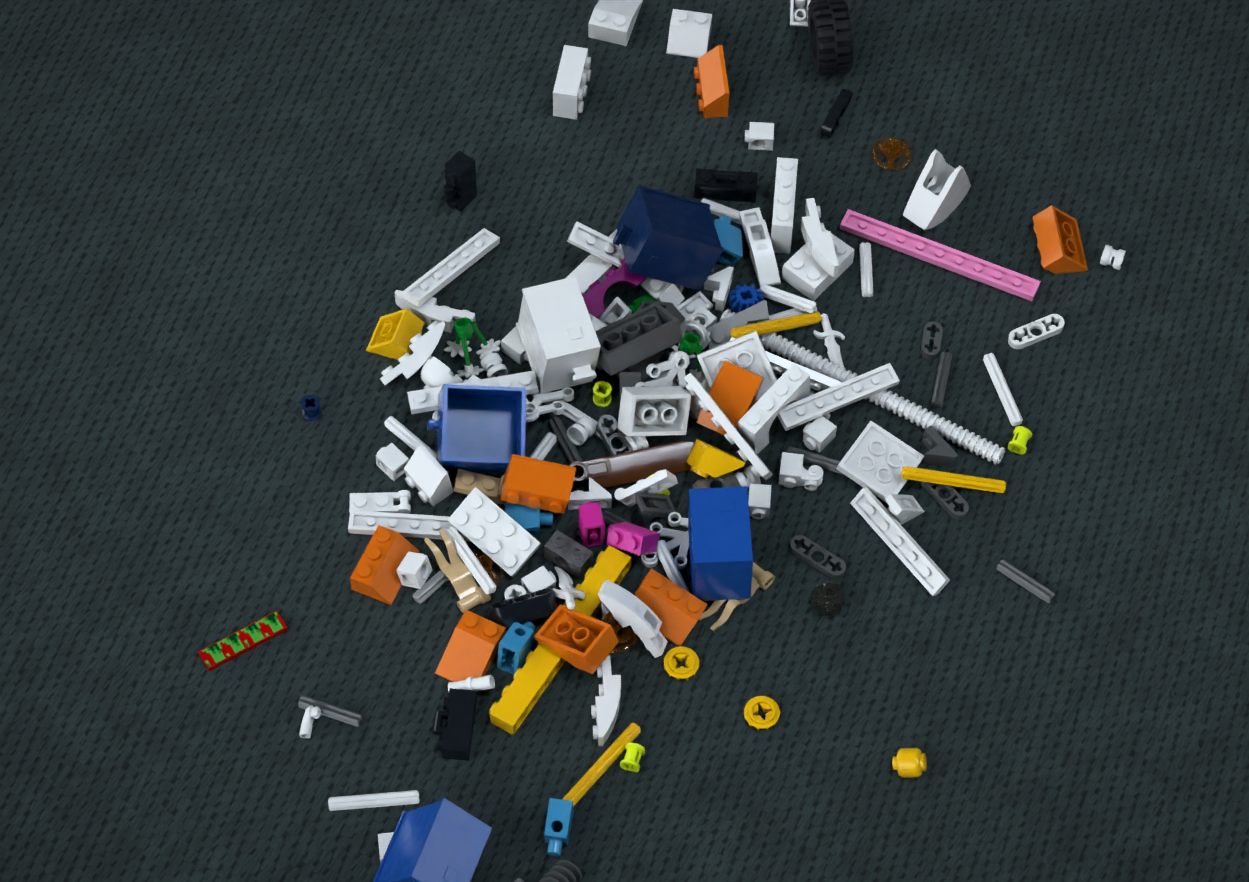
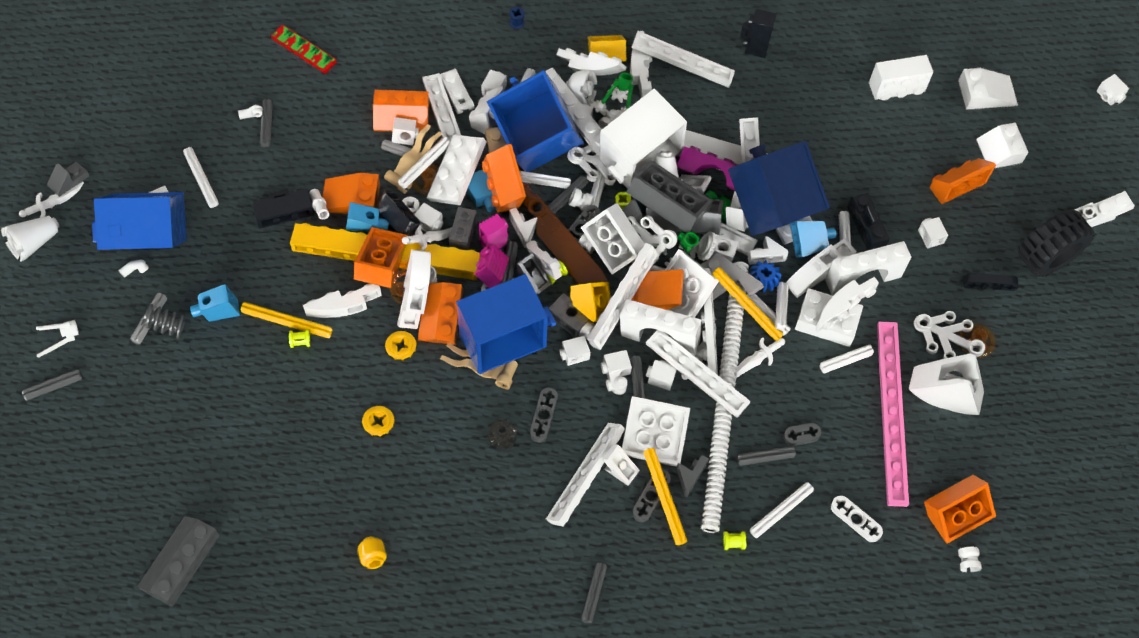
camera: 65 degrees right, 5 degrees up
none -> white plant [914,311,985,359]

